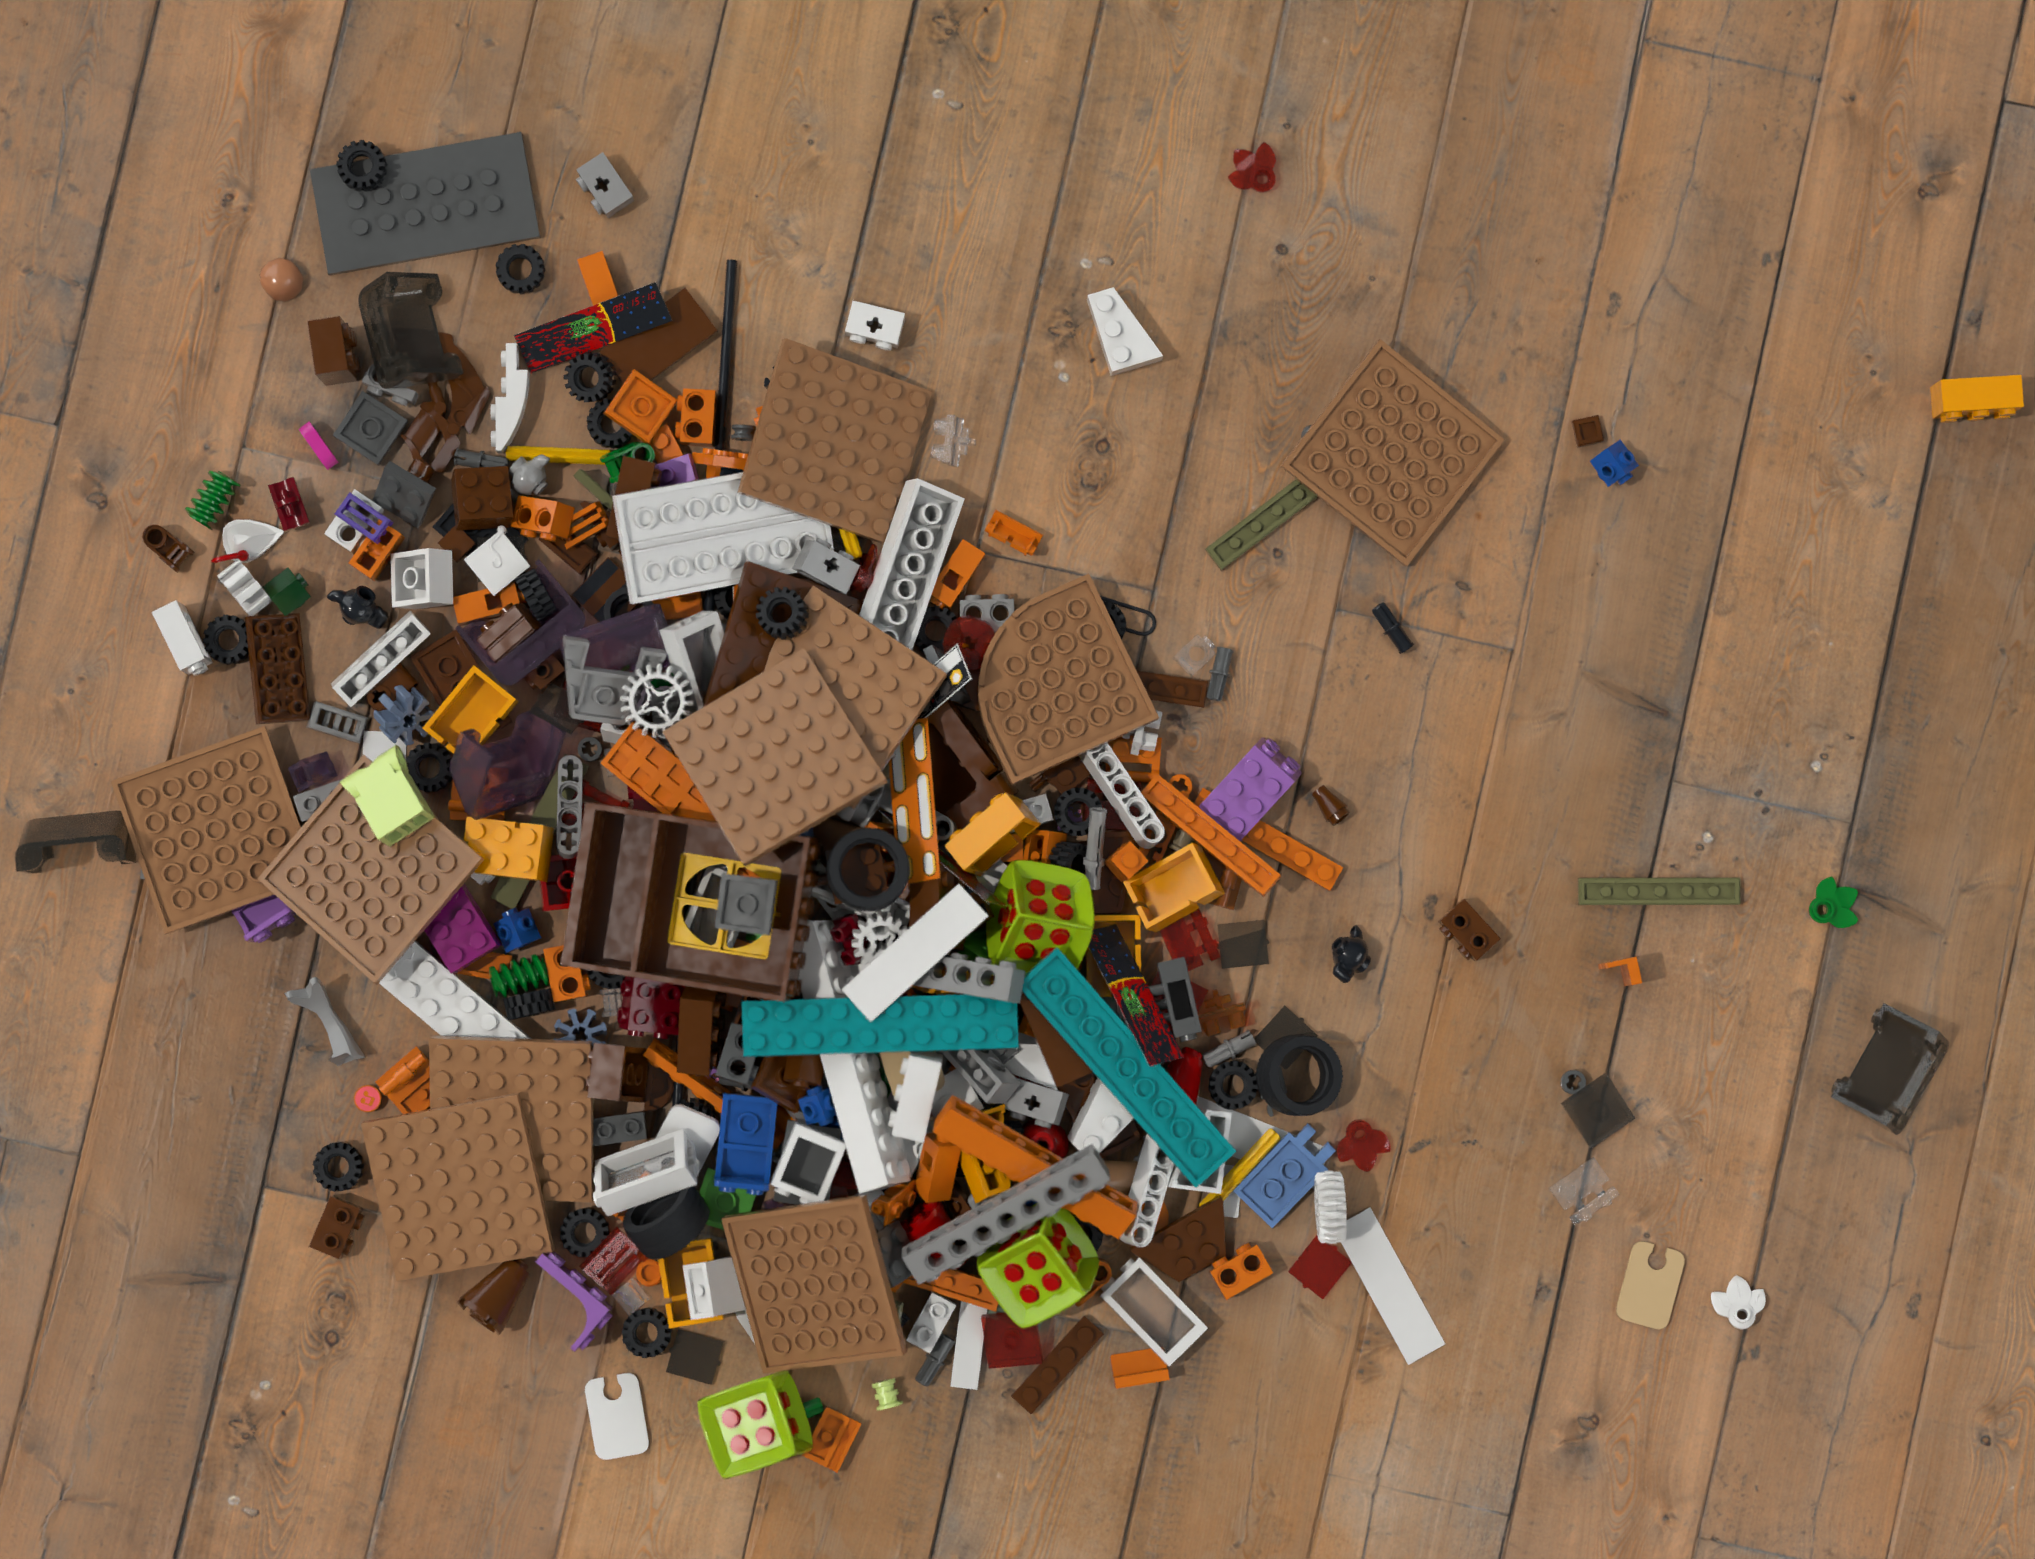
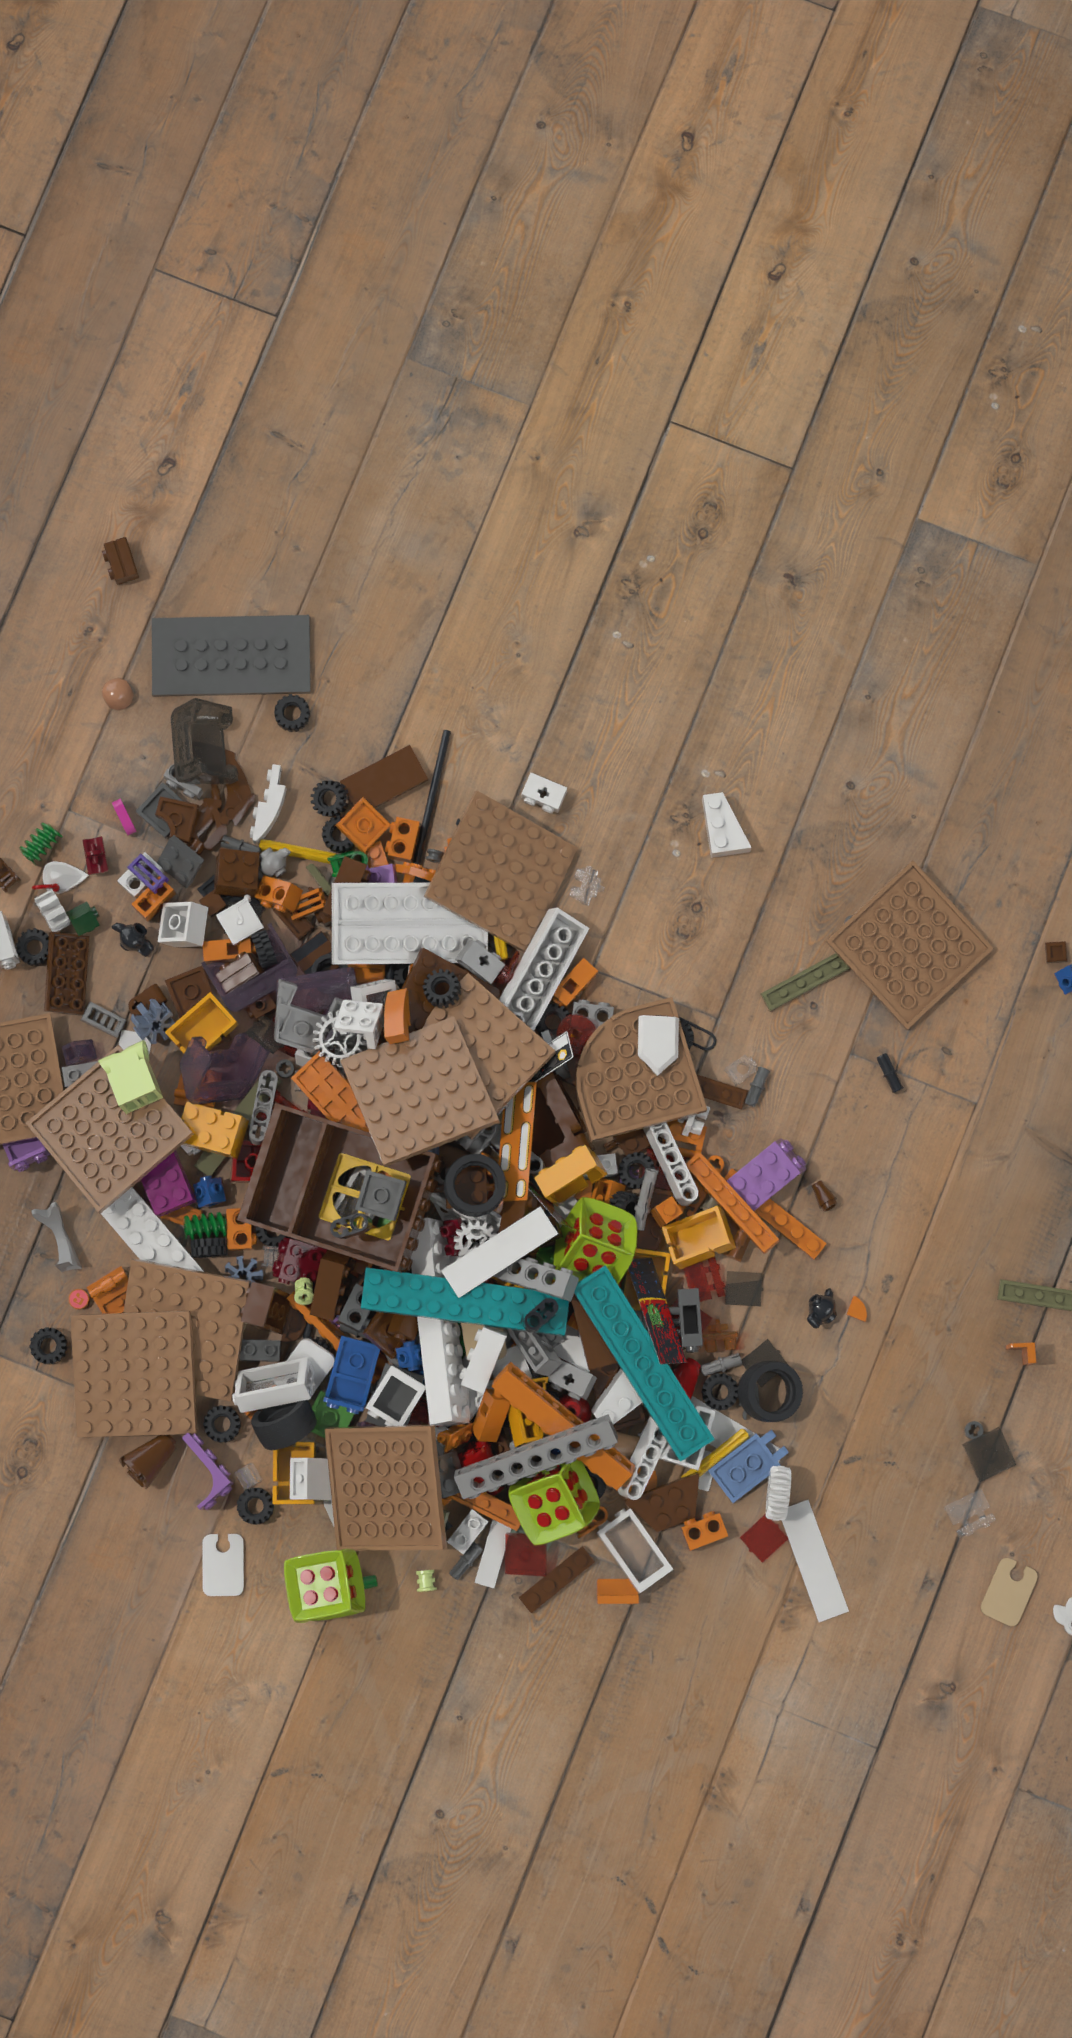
camera: 20 degrees right, 5 degrees down
reddish brown brick [307,316,361,386] -> none
reddish brown brick [309,1196,365,1259] -> none
white brick [331,610,431,707] -> none
black tyre [336,140,387,192] -> none
black tyre [405,743,454,792] -> none
black sticker [514,282,672,373] -> none
light grey brick [576,152,634,218] -> none
orange brick [577,251,618,305] -> none
clear red plate [579,1227,648,1296] -> none
orange tile [636,1259,661,1287] -> none
clear smoke piece [666,1328,724,1385] -> none
orange plate [802,1406,862,1473] -> none
orange hinge [984,510,1043,556] -> none
clear red plate [1228,142,1276,193] -> none
clear red plate [1336,1119,1391,1172] -> none
reddish brown brick [1438,899,1501,961] -> none
none -> reddish brown brick [102,537,139,585]
none -> reddish brown tile [155,796,199,844]
none -> yellowish green bush [294,1277,314,1305]
none -> black beam [330,1213,372,1239]
none -> white bracket [334,1000,384,1049]
none -> orange slope [384,988,411,1044]
none -> black beam [523,1298,558,1333]
none -> white tile [638,1015,679,1076]
none -> orange tile [846,1296,867,1322]

